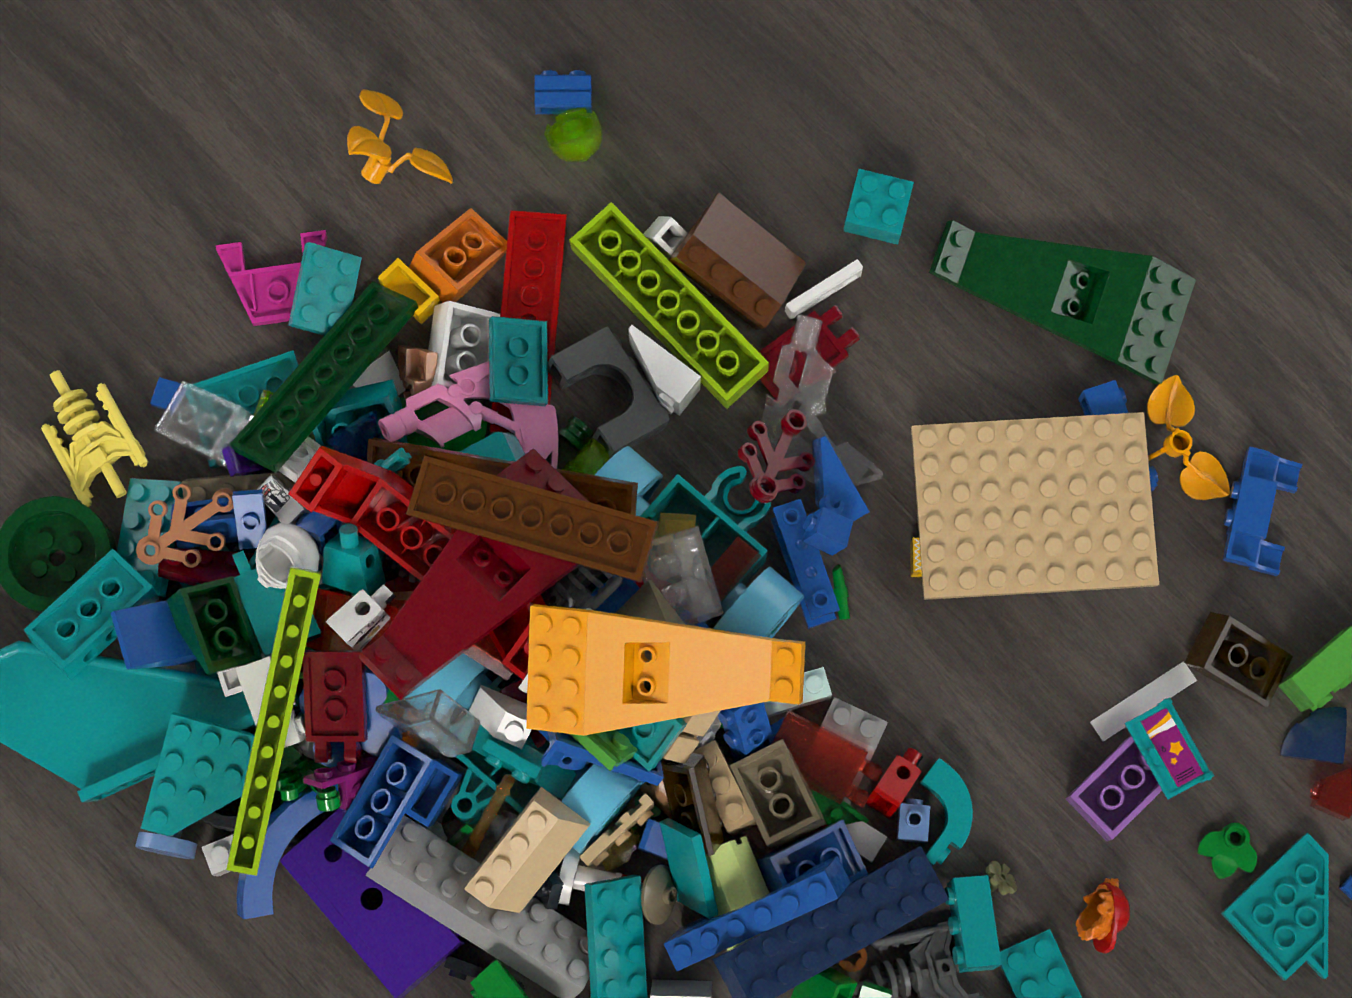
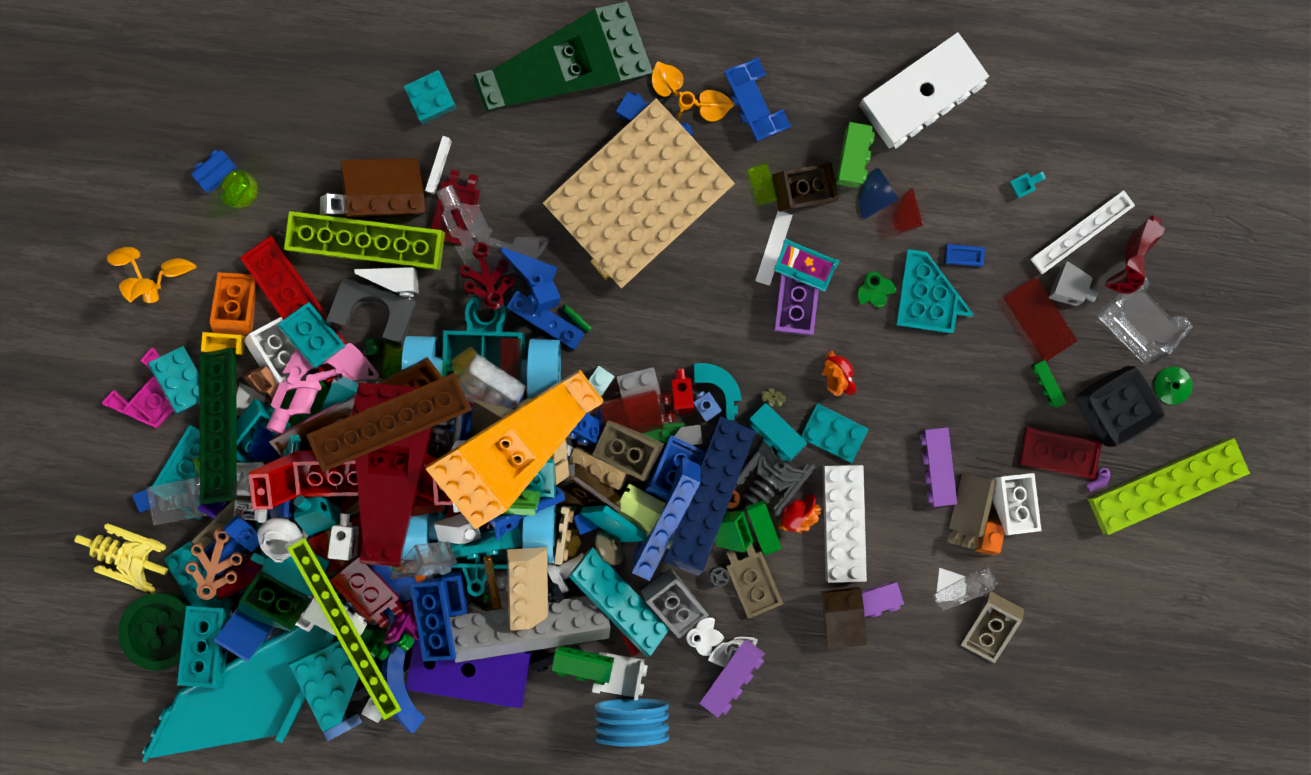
camera: 40 degrees left, 10 degrees up
none -> clear neon green slope [748,163,777,206]

